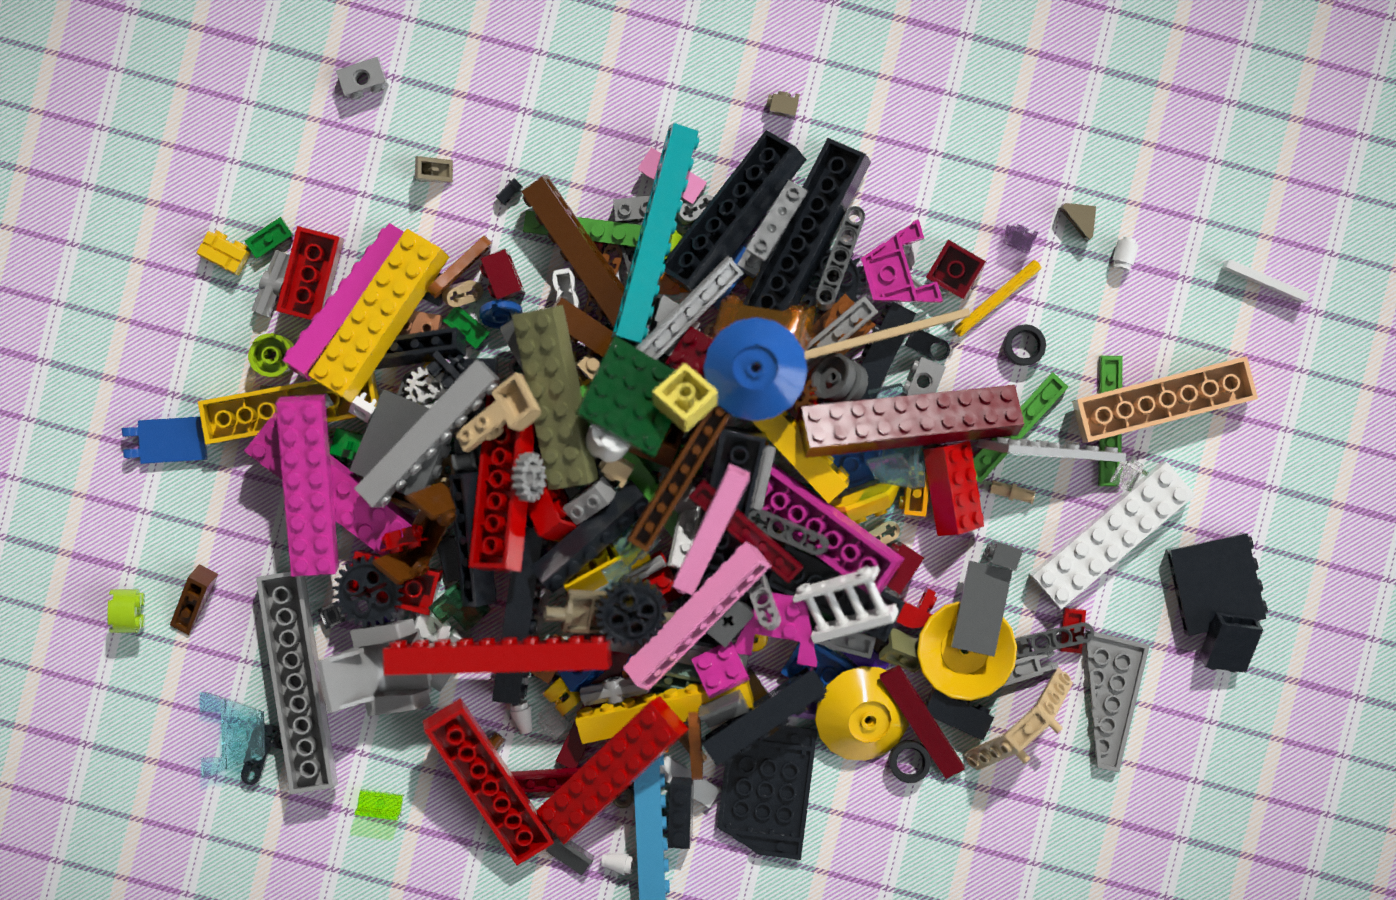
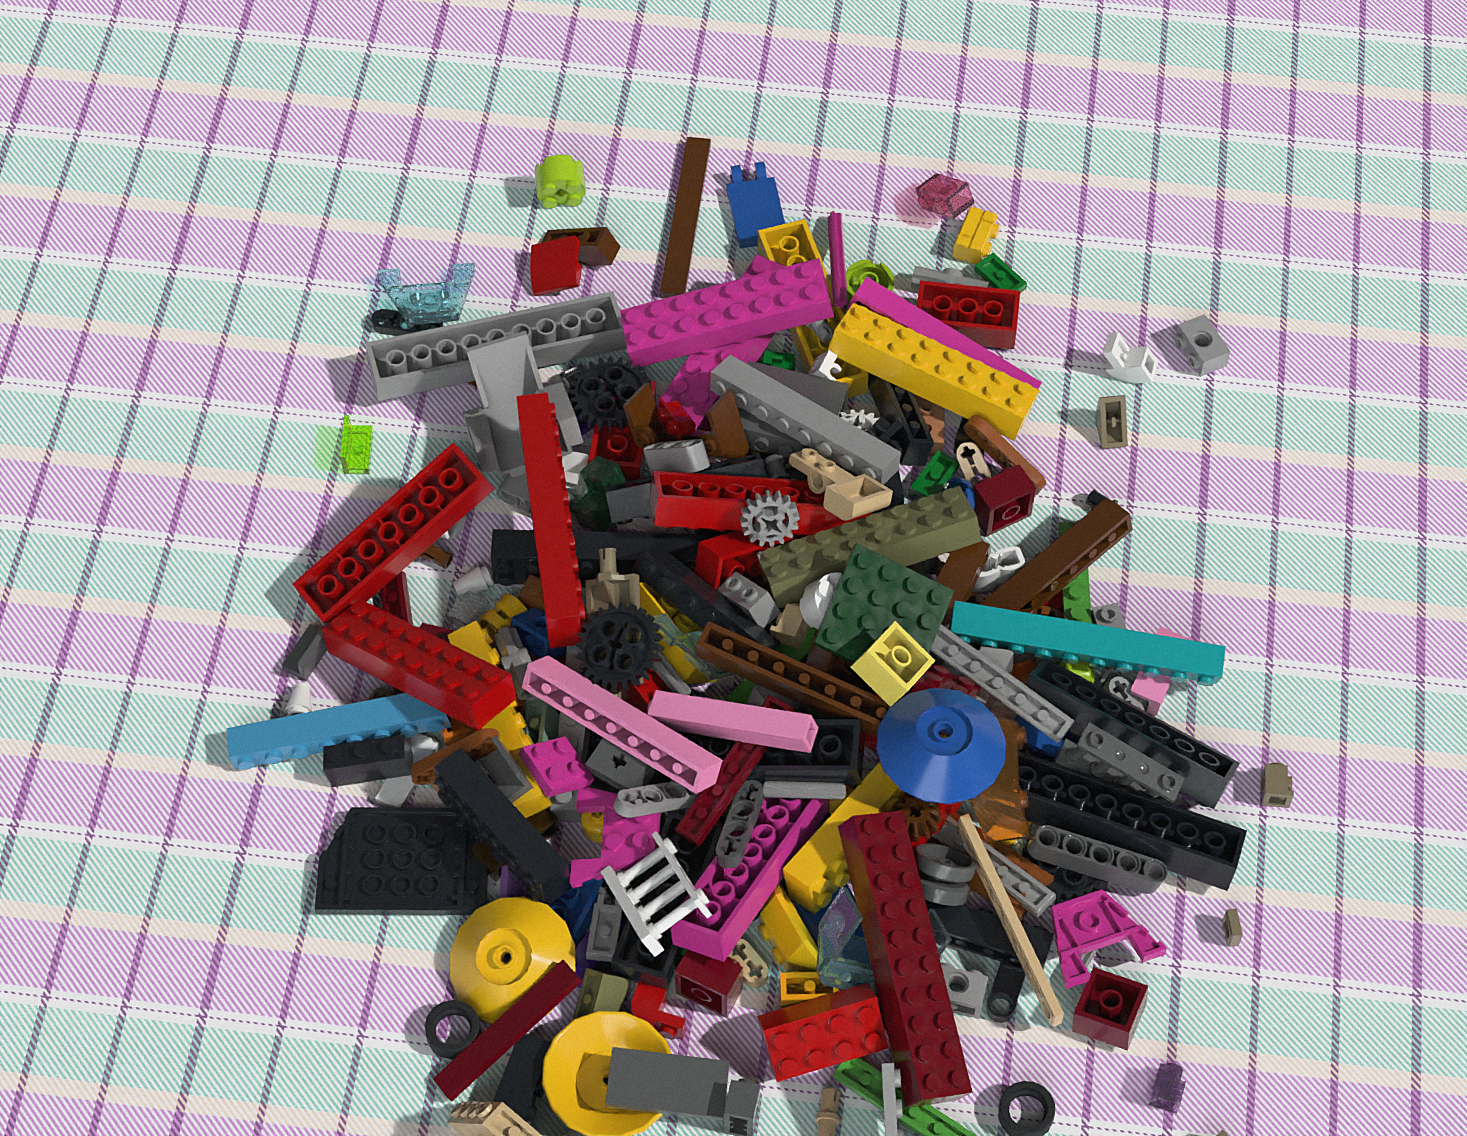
camera: 85 degrees right, 30 degrees down
yellow axle [953,260,1042,337] -> none
none -> red slope [530,235,582,296]
none -> light grey beam [643,439,710,475]
none -> reddish brown tile [660,137,711,298]
none -> dark pink axle [827,211,848,309]
none -> clear pink brick [915,173,975,219]
none -> white brick [1103,332,1158,383]
none -> dark tan tile [1222,908,1243,947]

